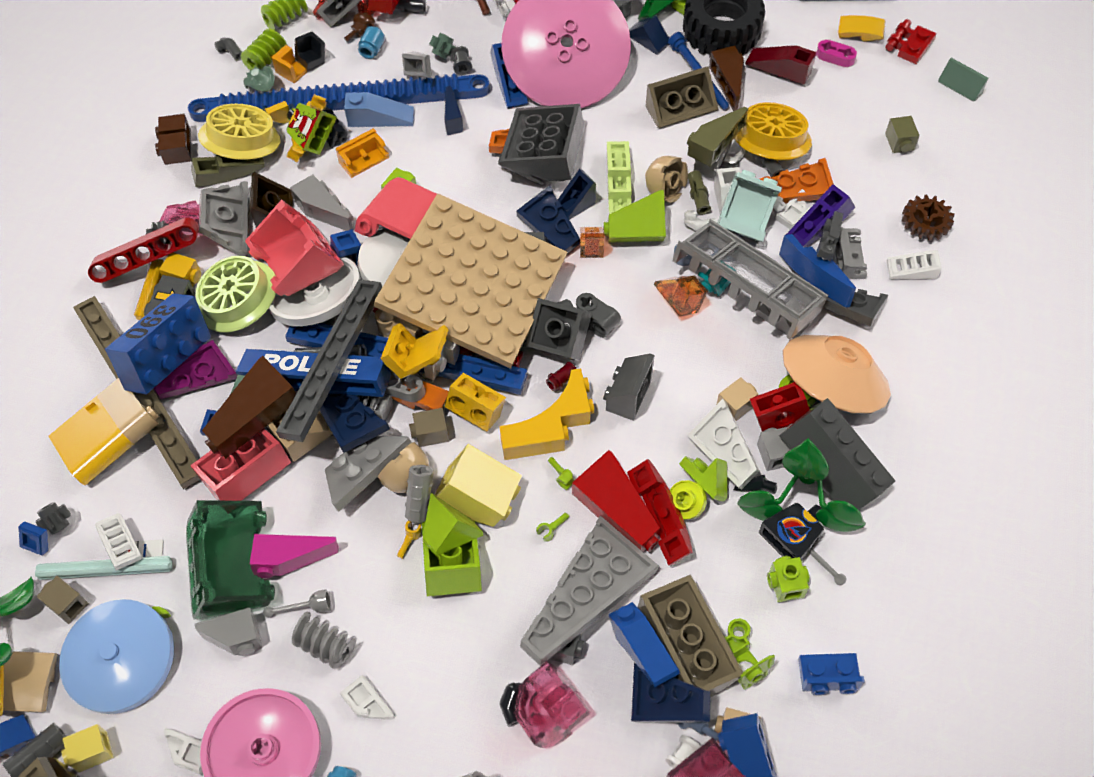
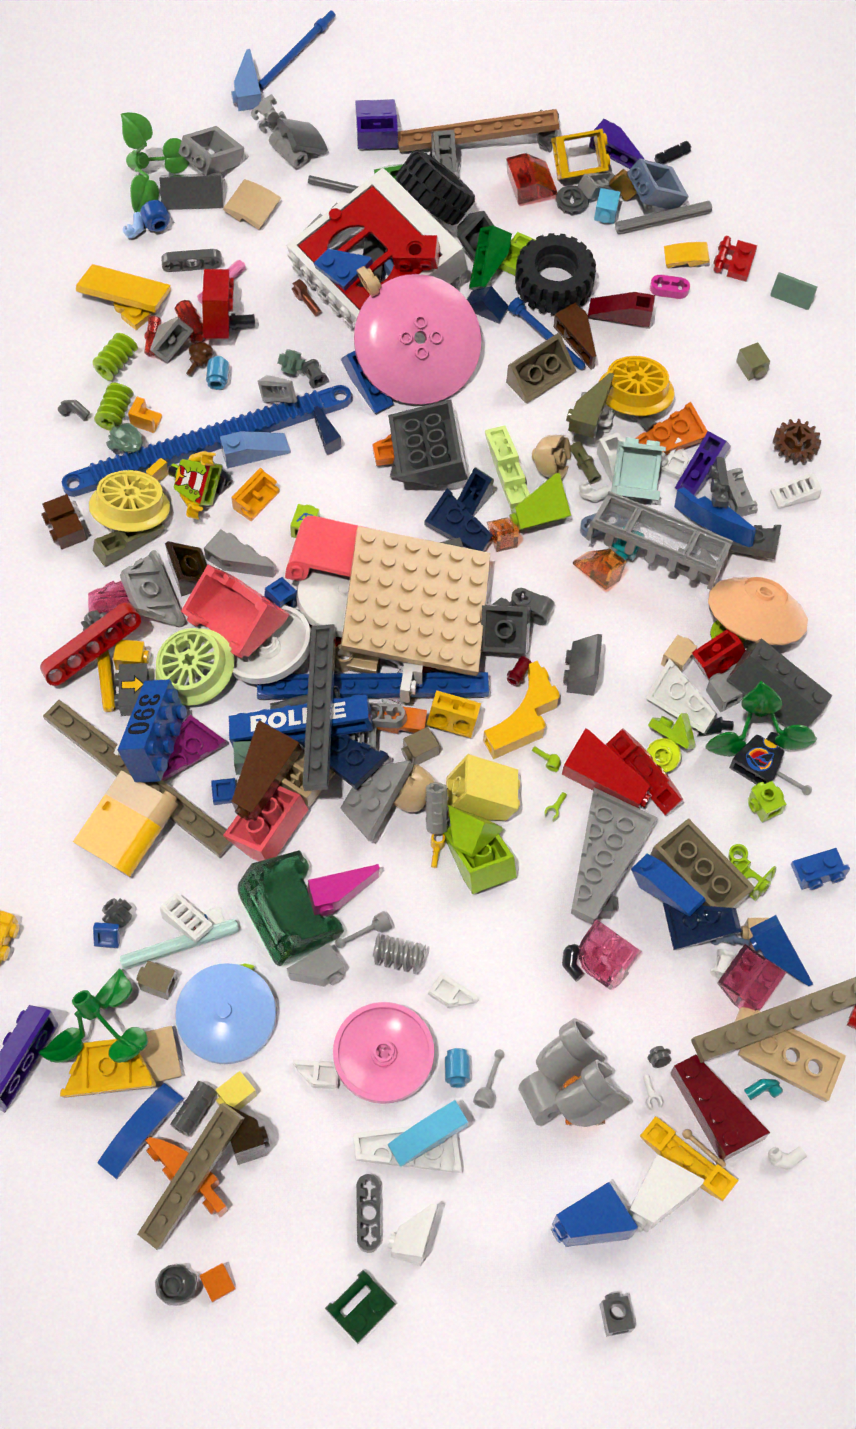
camera: 20 degrees left, 5 degrees up
black panel [295,31,325,70] -> none
yellow bracket [380,323,449,379] -> none

